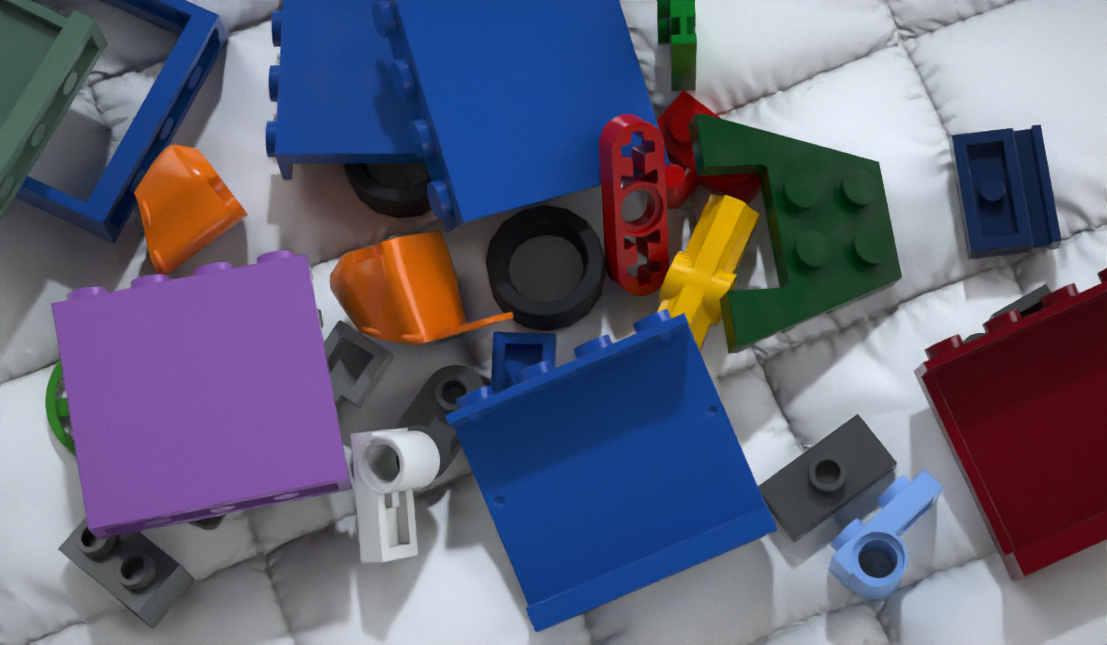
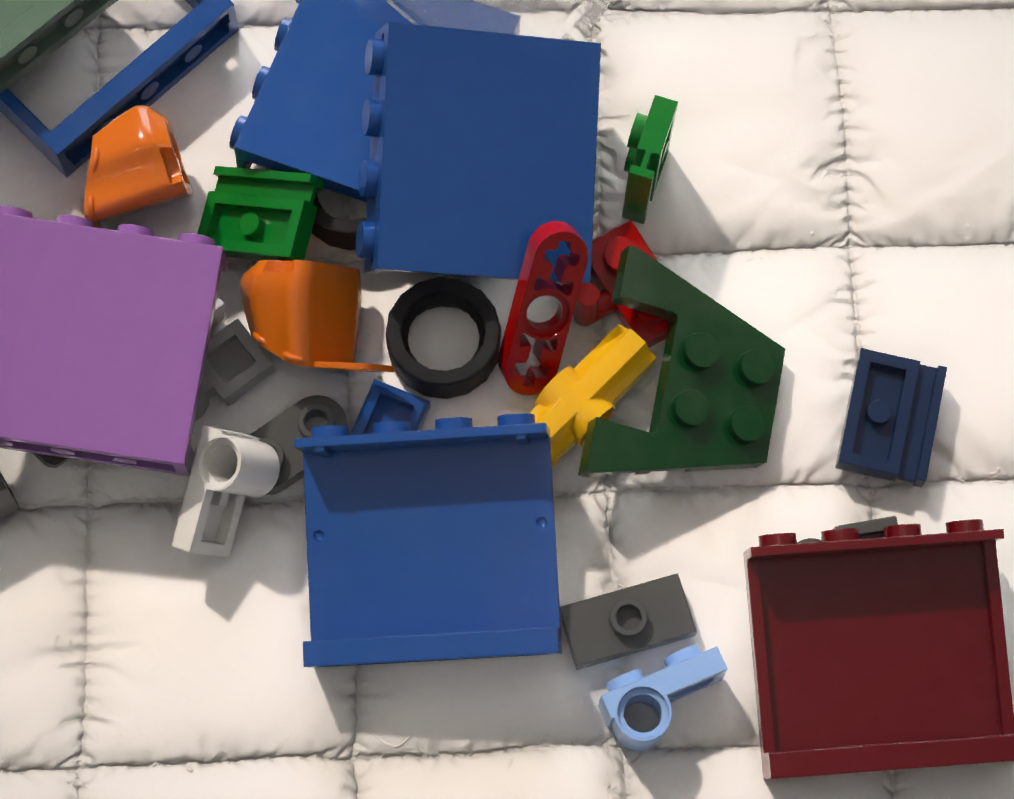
camera: 10 degrees right, 0 degrees up
none -> green plate [197,166,324,261]

